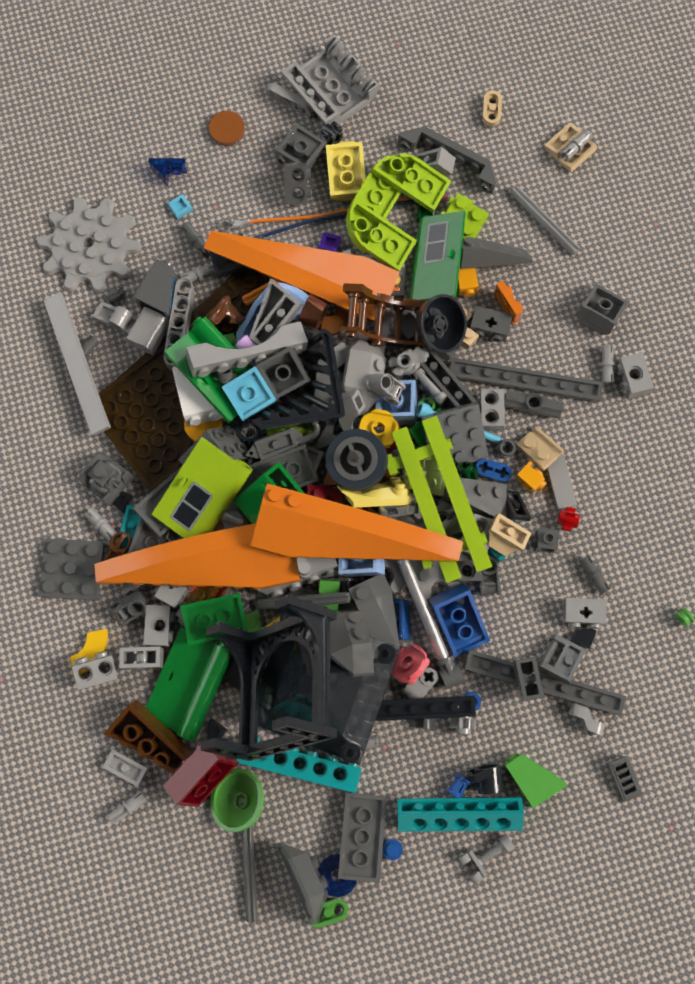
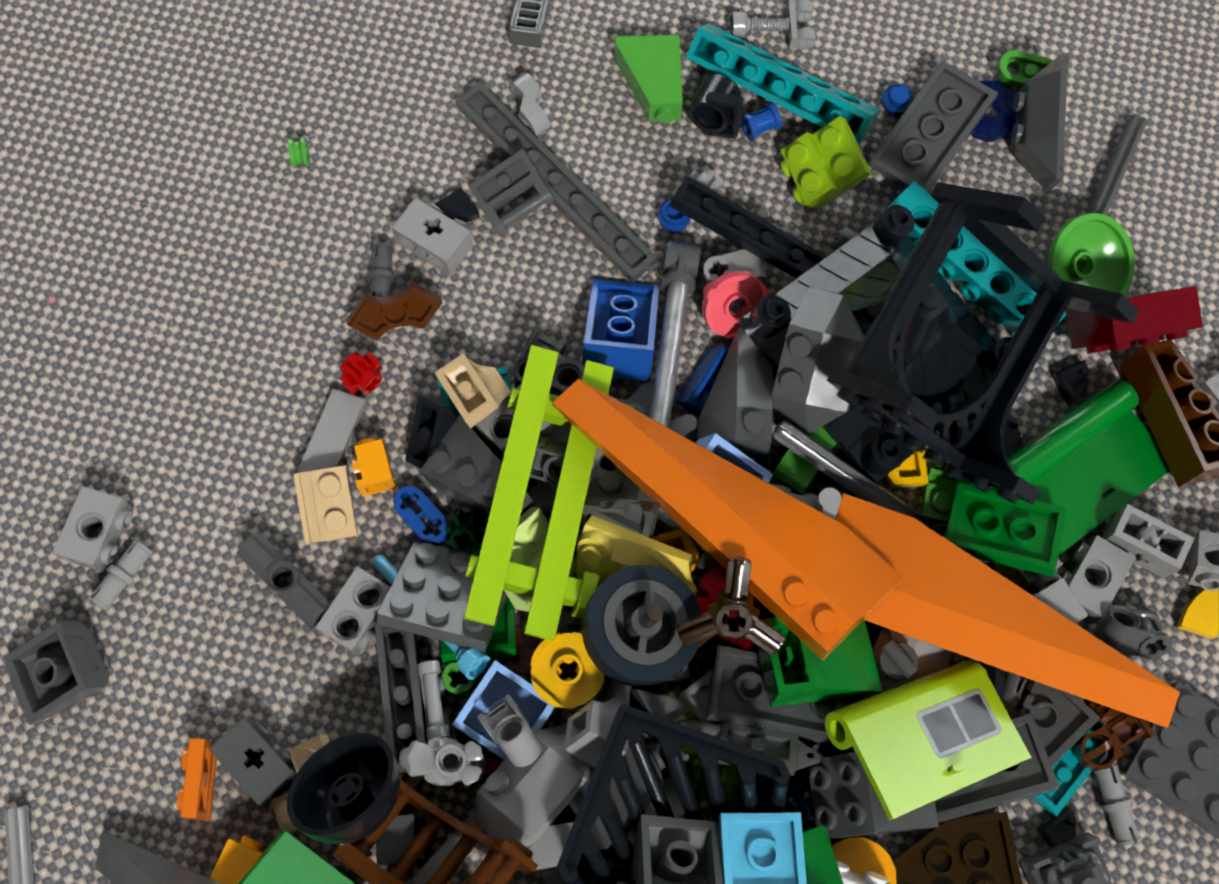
camera: 155 degrees left, 5 degrees down
dark grey plate [450,357,603,402] -> none
dark grey plate [497,439,516,458] -> none
dark grey brick [513,657,544,702] -> none
dark grey brick [535,528,559,553] -> none
none -> reddish brown tile [346,282,442,340]
none -> dark brown bush [677,556,786,655]
none -> lime plate [780,116,872,210]

